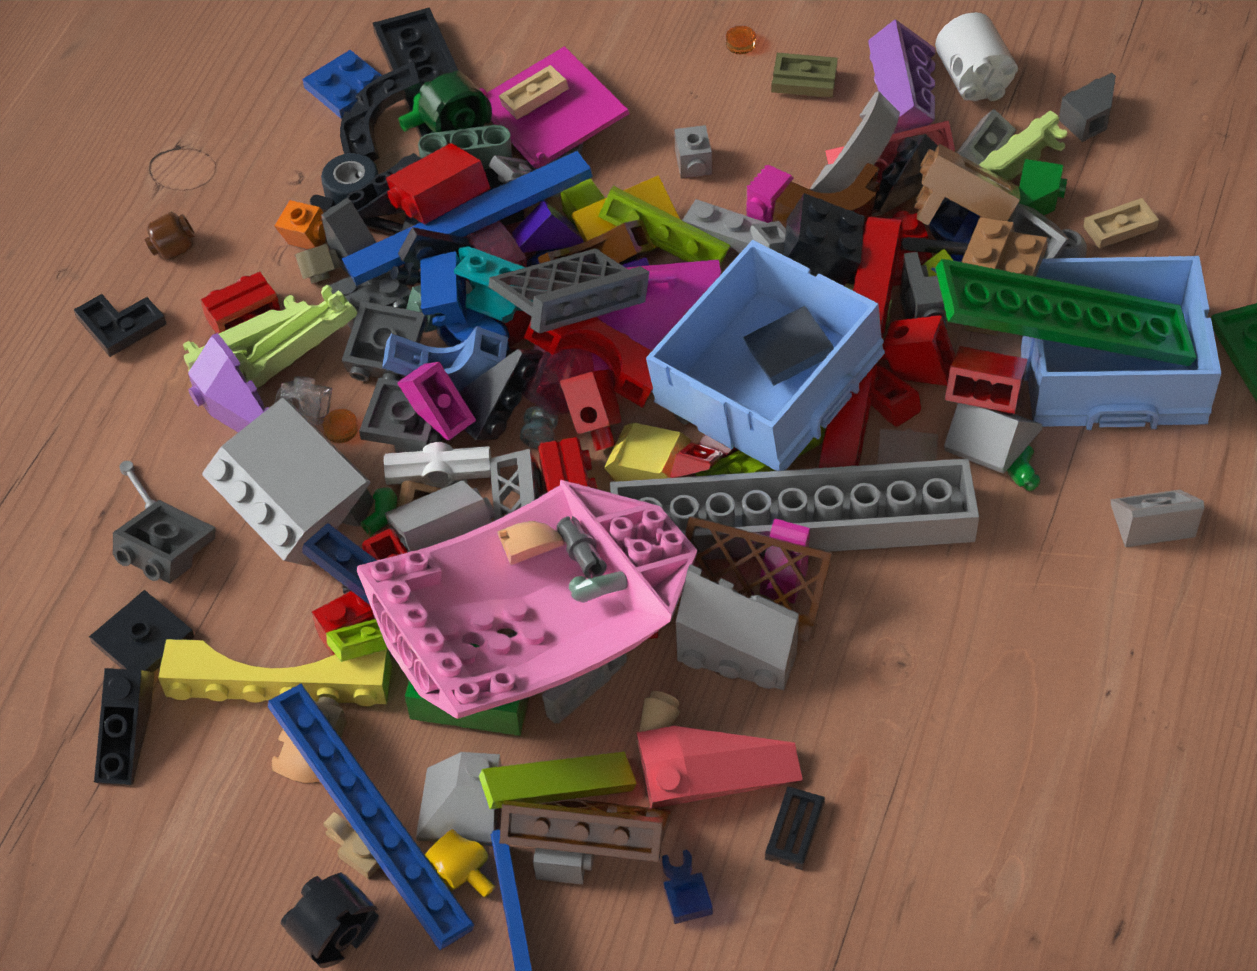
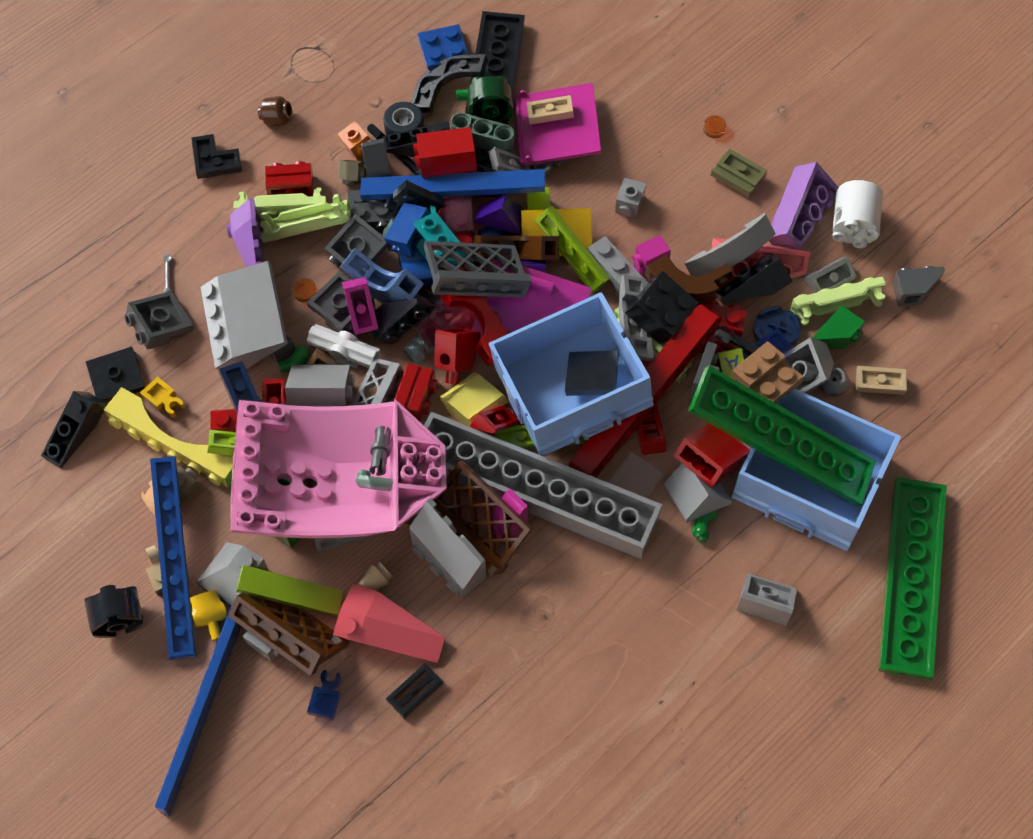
camera: 25 degrees right, 10 degrees up
clear brick [275,376,332,425] -> none
light nougat brick [497,521,565,565] -> none
red torso [879,316,956,386] -> none
medium nougat brick [915,144,1020,225] -> none
none -> yellow plate [140,376,185,418]

